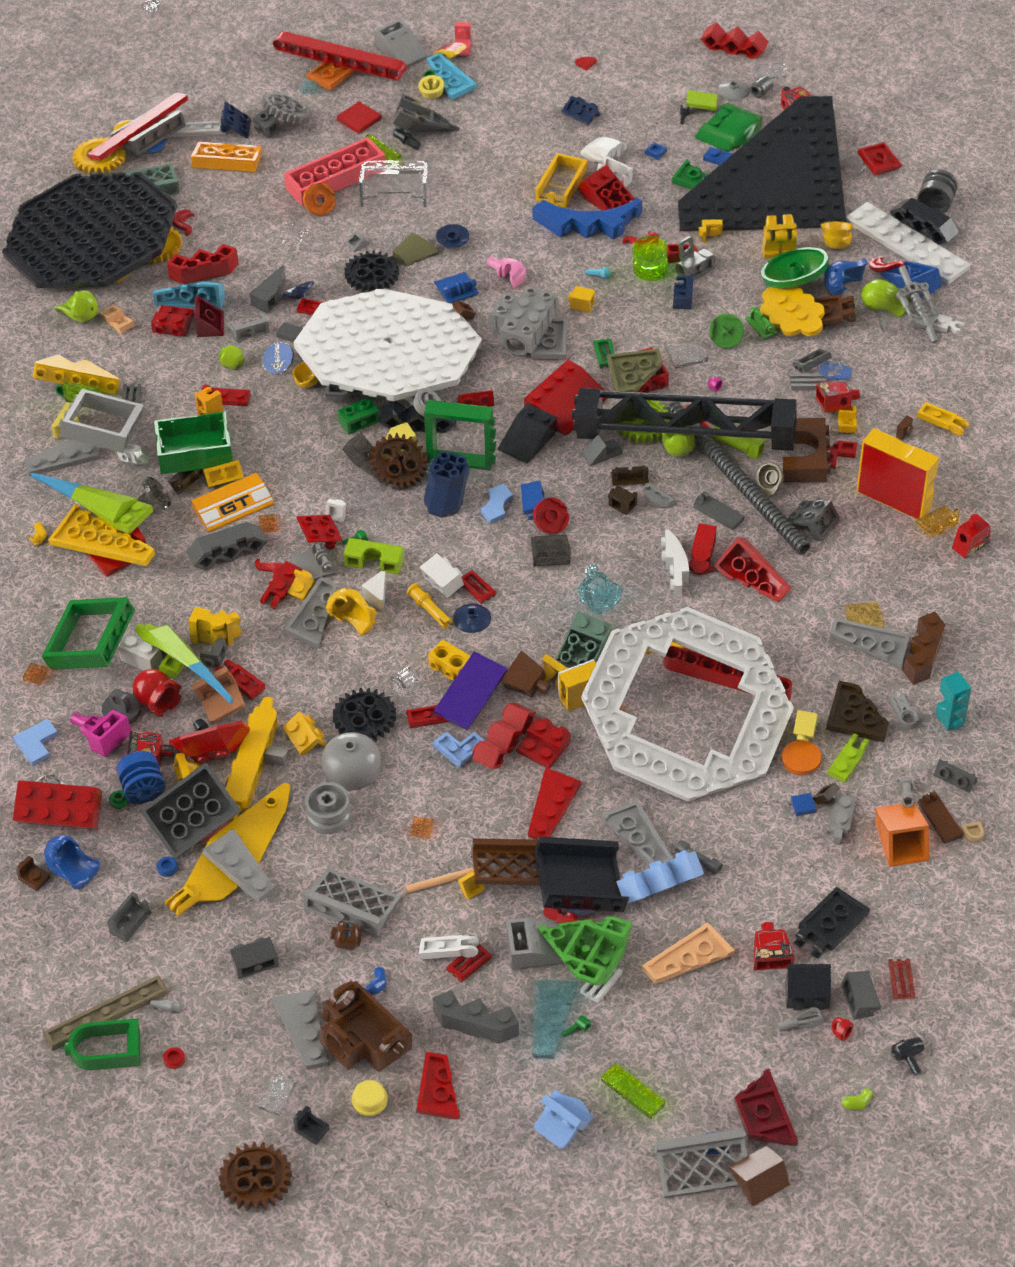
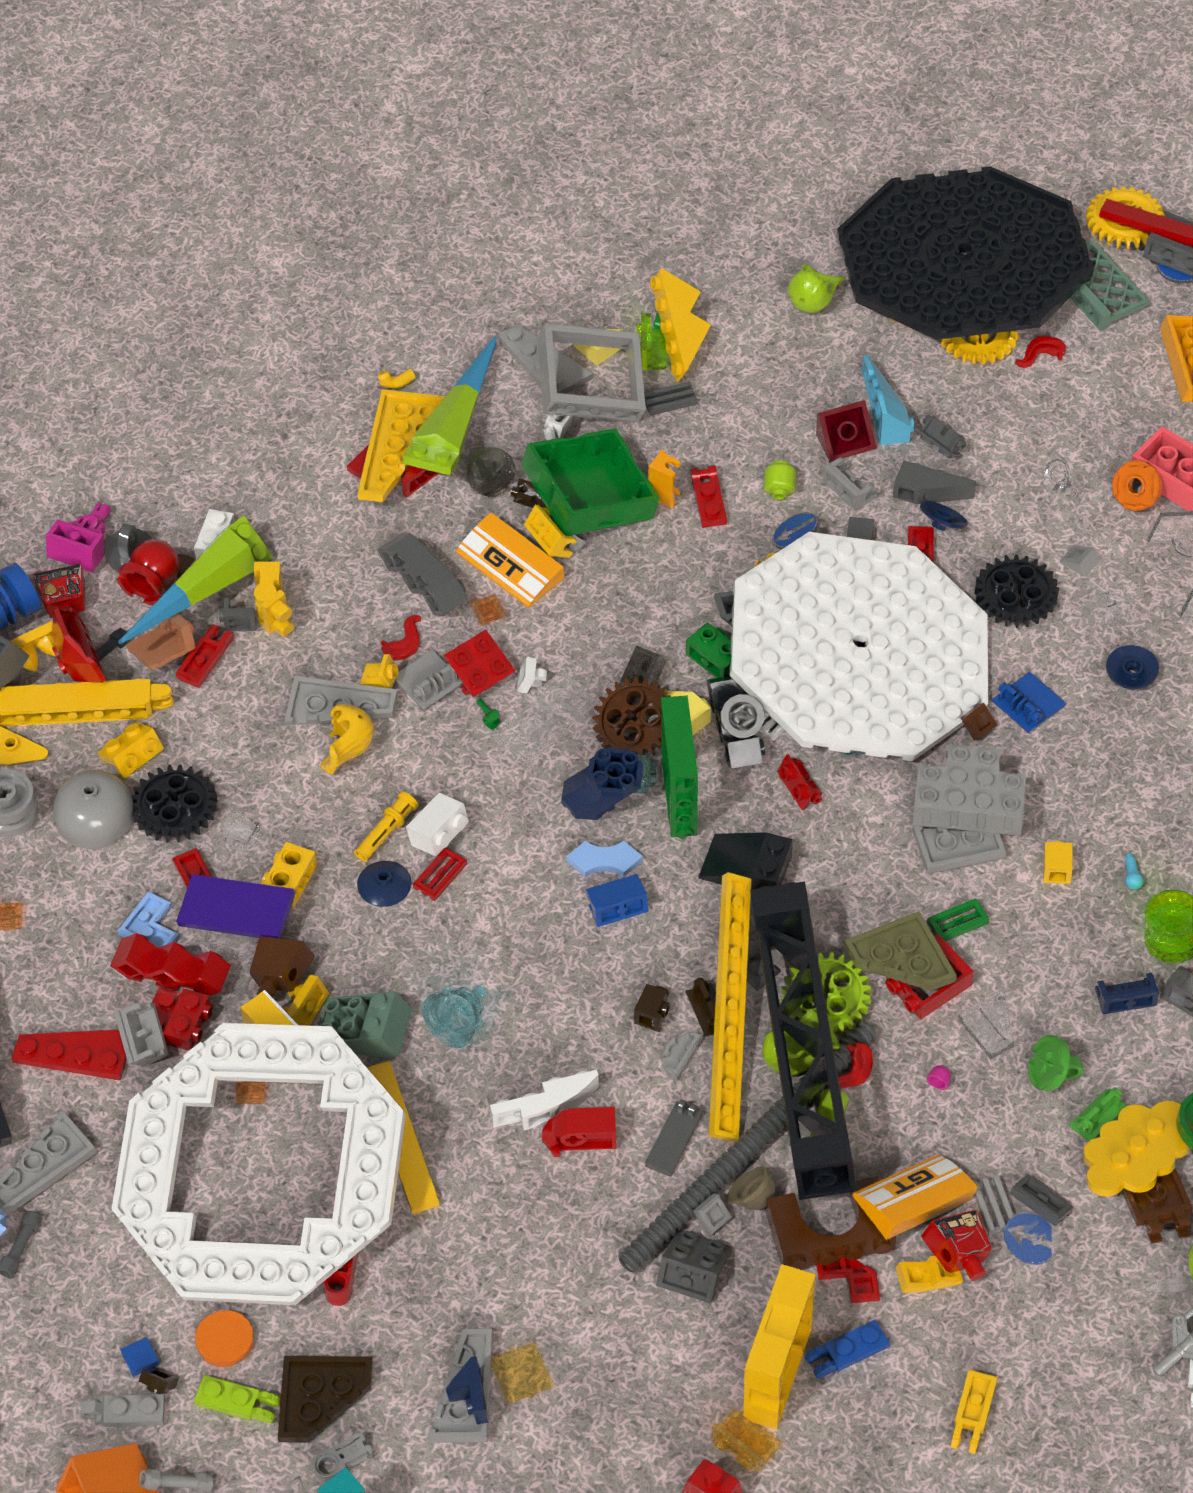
camera: 75 degrees right, 5 degrees up
light blue tile [13,719,58,766] -> none
clear orange tile [22,663,49,685] -> none
green window [41,597,135,669] -> none
light nougat slope [99,305,135,334] -> none
red plate [151,305,195,337] -> none
red brick [167,244,239,284] -> none
red hinge [260,561,302,609] -> none
light grey slope [264,745,290,766] -> none
lime arch [343,538,404,575] -> none
white slope [362,571,386,611] -> none
olive slope [393,232,439,266] -> none
bright pink piece [487,256,526,289] -> none
red slope [524,360,607,436] -> none
clear smoke bracket [531,535,571,567] -> none
red tile [533,497,570,535] -> none
red wedge [714,537,791,602] -> none
light yellow slope [793,710,818,742] -> none
reddish brown plate [896,416,913,440] -> none
reddish brown brick [903,612,945,685] -> none
none -> light grey hinge [114,1002,169,1066]
none -> dark blue slope [446,1356,489,1425]
none -> light grey tile [693,1193,732,1235]
none -> yellow plate [708,872,751,1142]
none -> light orange slope [852,1154,979,1240]
none -> dark grey hinge [914,415,966,459]

